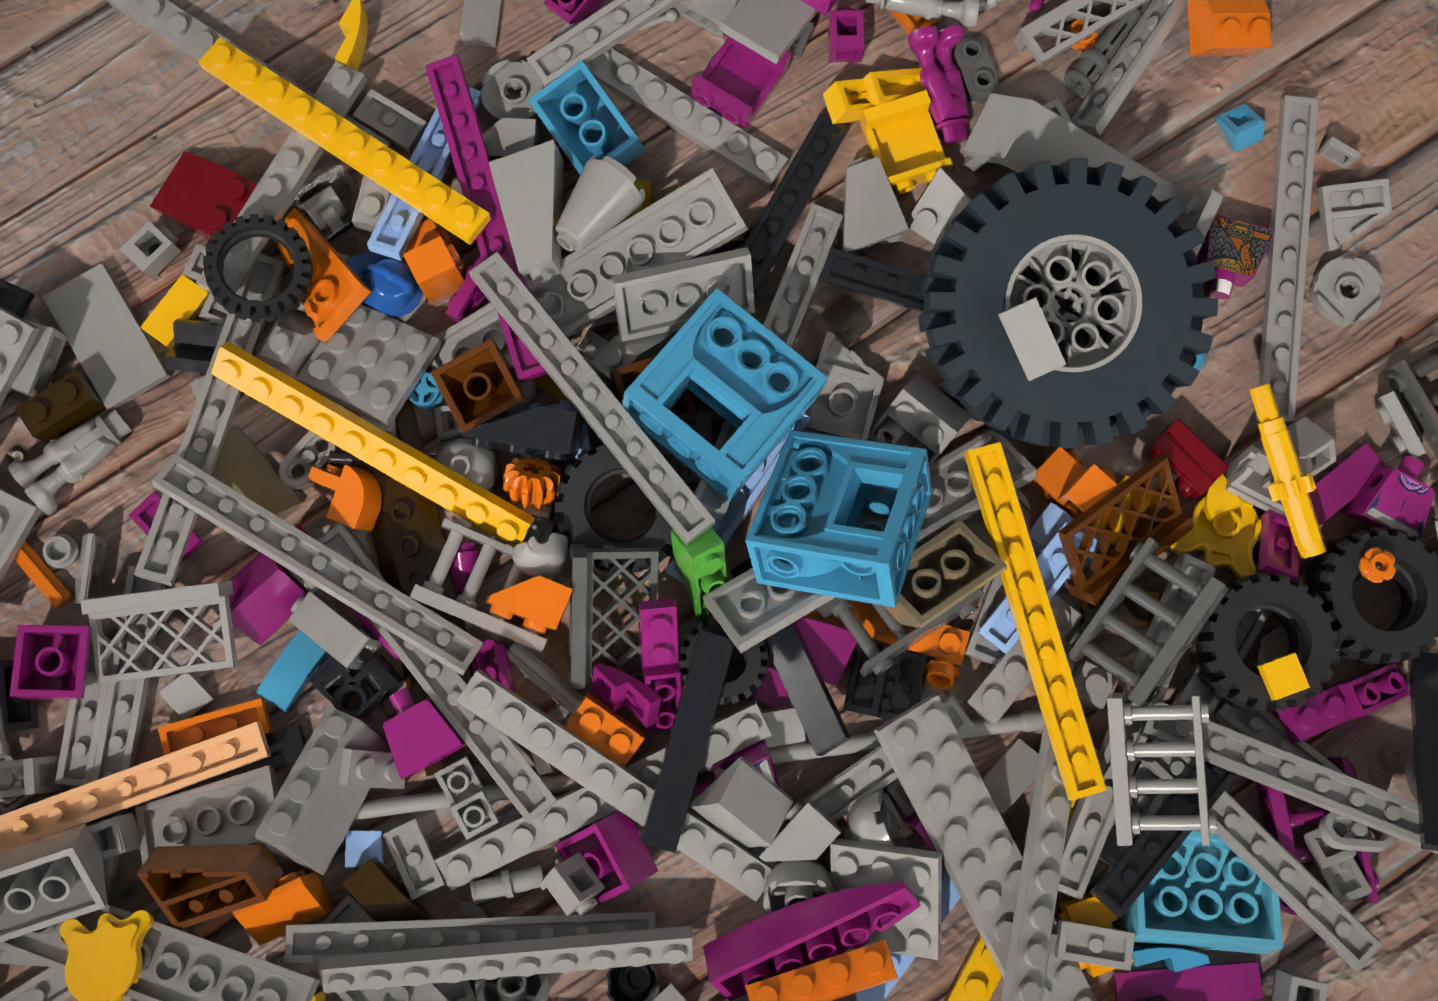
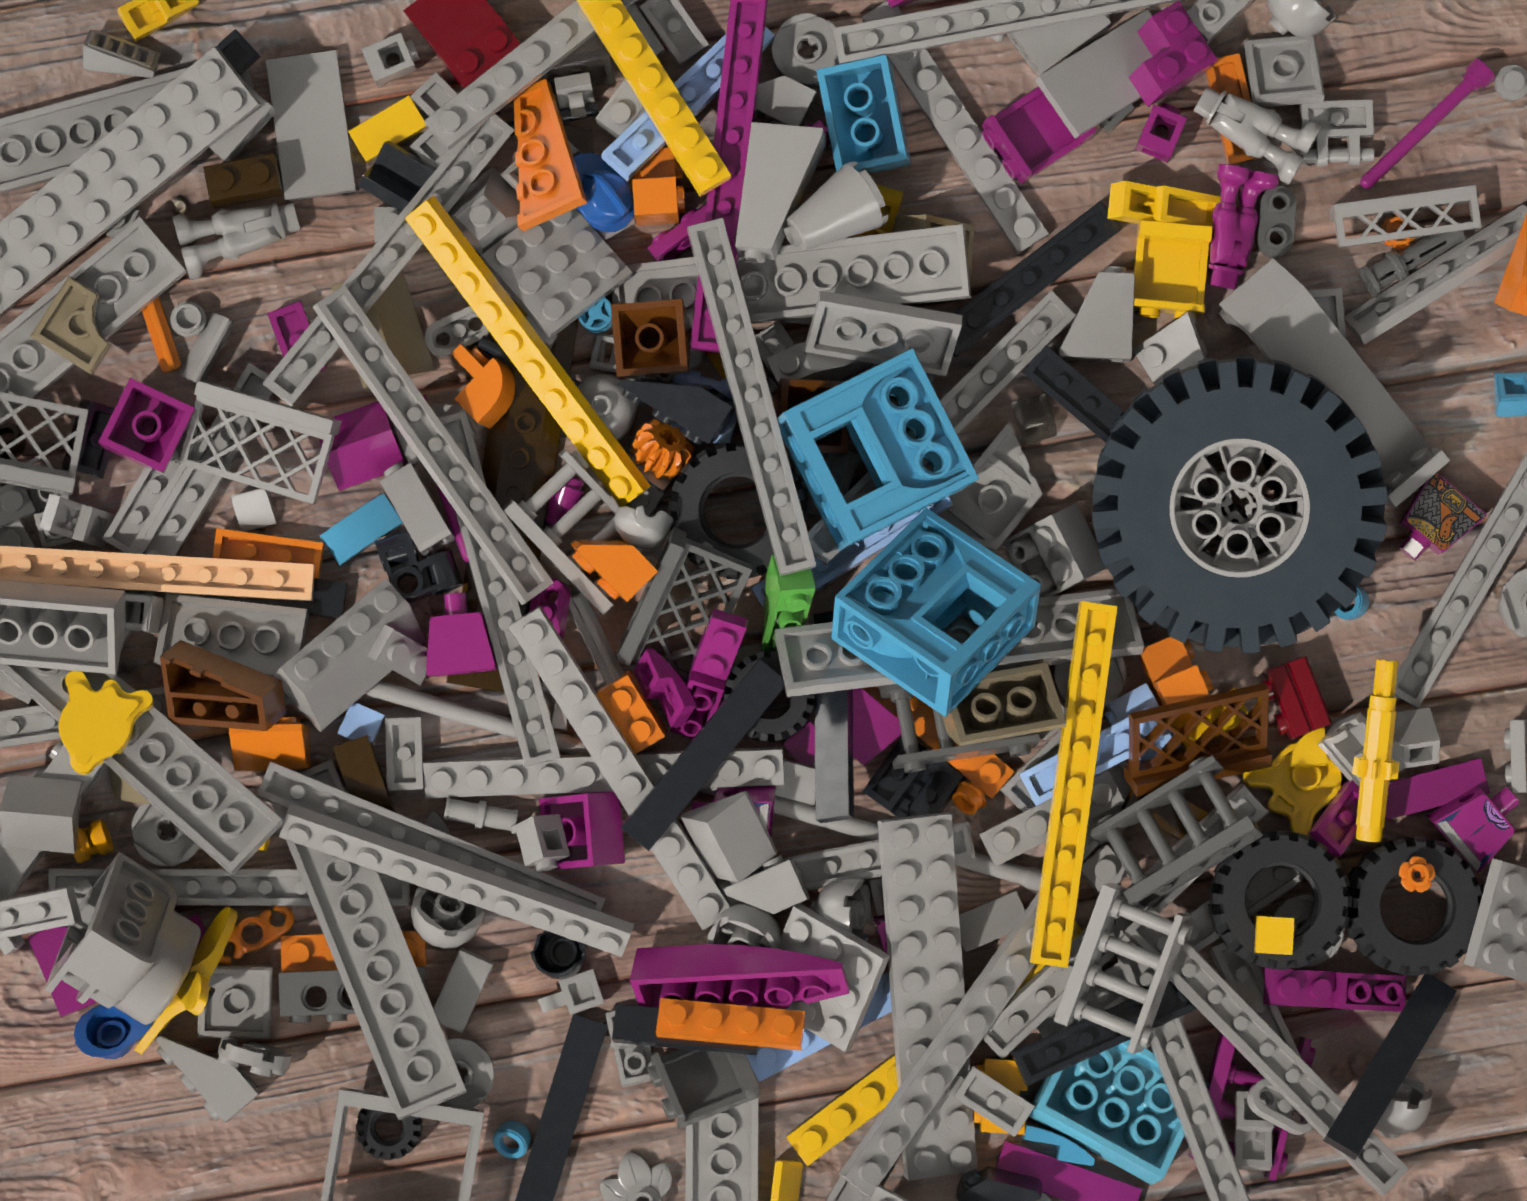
camera: 25 degrees right, 5 degrees up
black tyre [203,214,313,323] -> none
light grey slope [434,755,499,840] -> none
light grey hinge [998,297,1066,381] -> none

